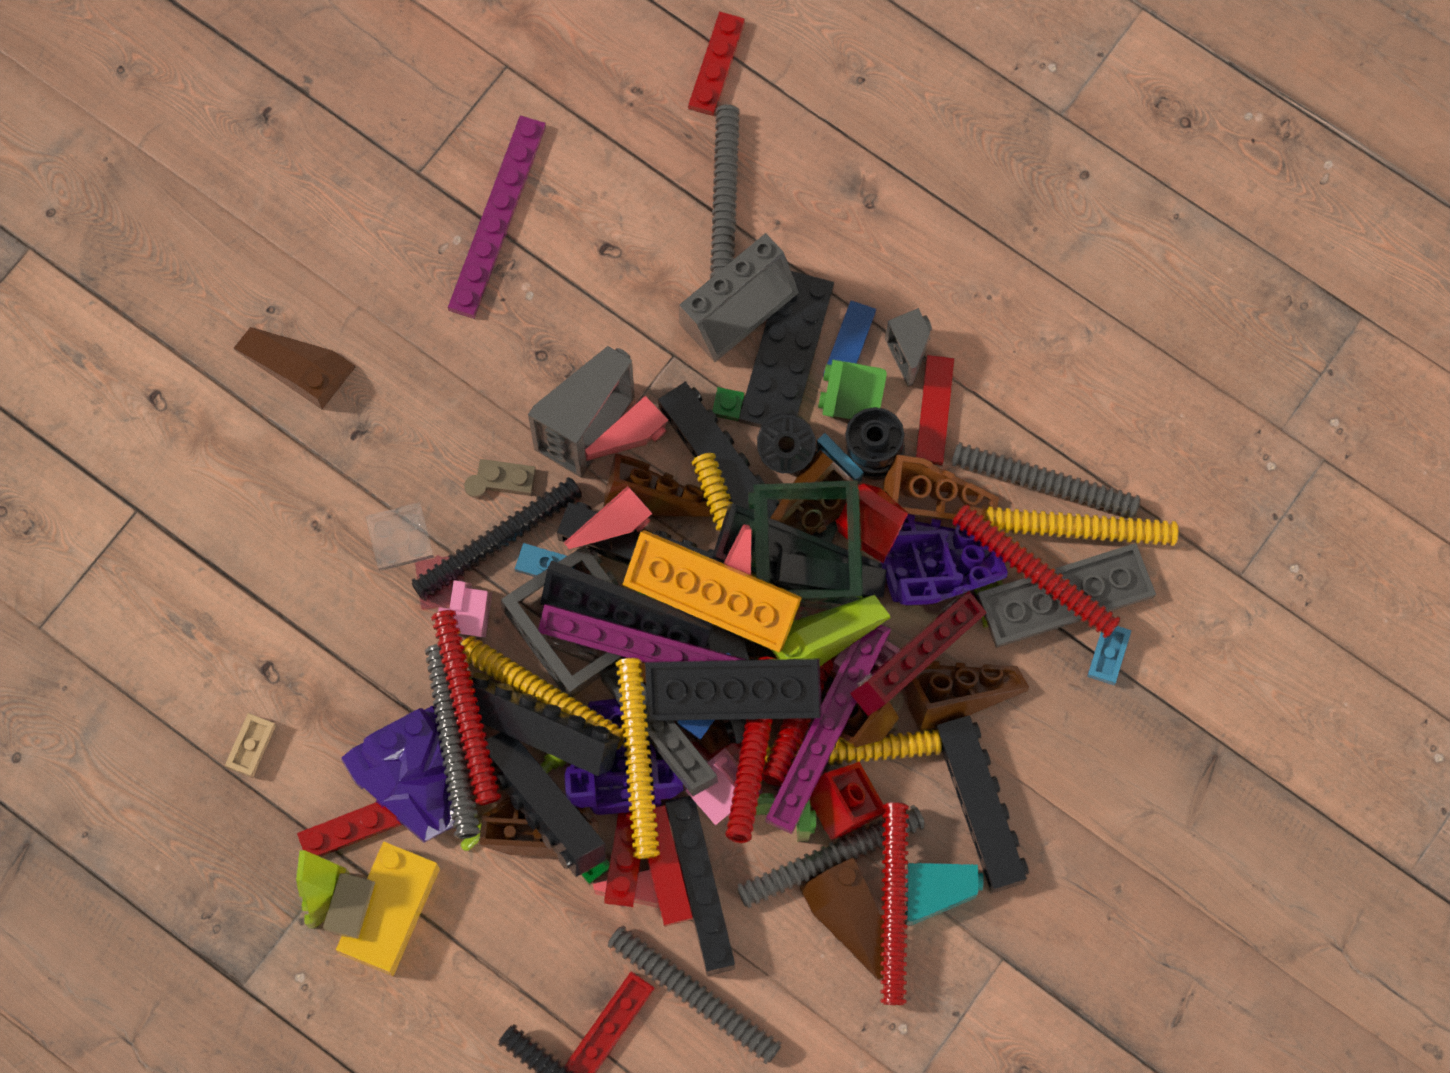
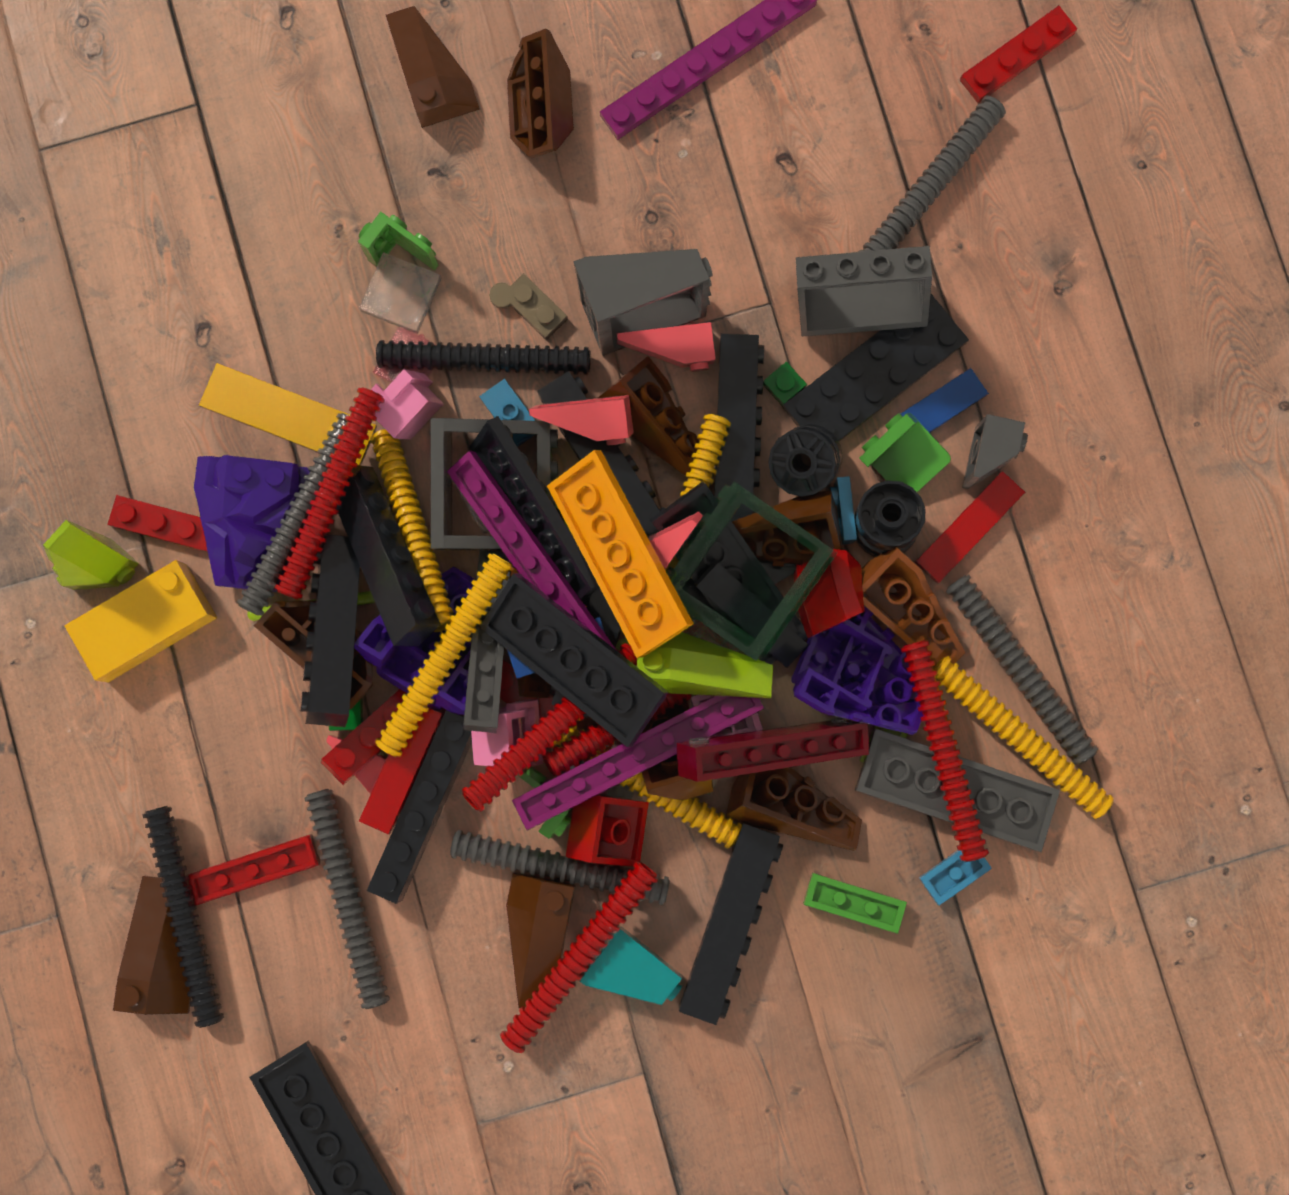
camera: 45 degrees right, 10 degrees up
tan plate [225,713,276,778] -> none
dark tan slope [323,873,375,939] -> none
none -> yellow sticker [199,363,376,465]
none -> bright green bracket [358,211,439,270]
none -> reddish brown wedge [507,29,574,159]
none -> bright green plate [803,873,907,934]

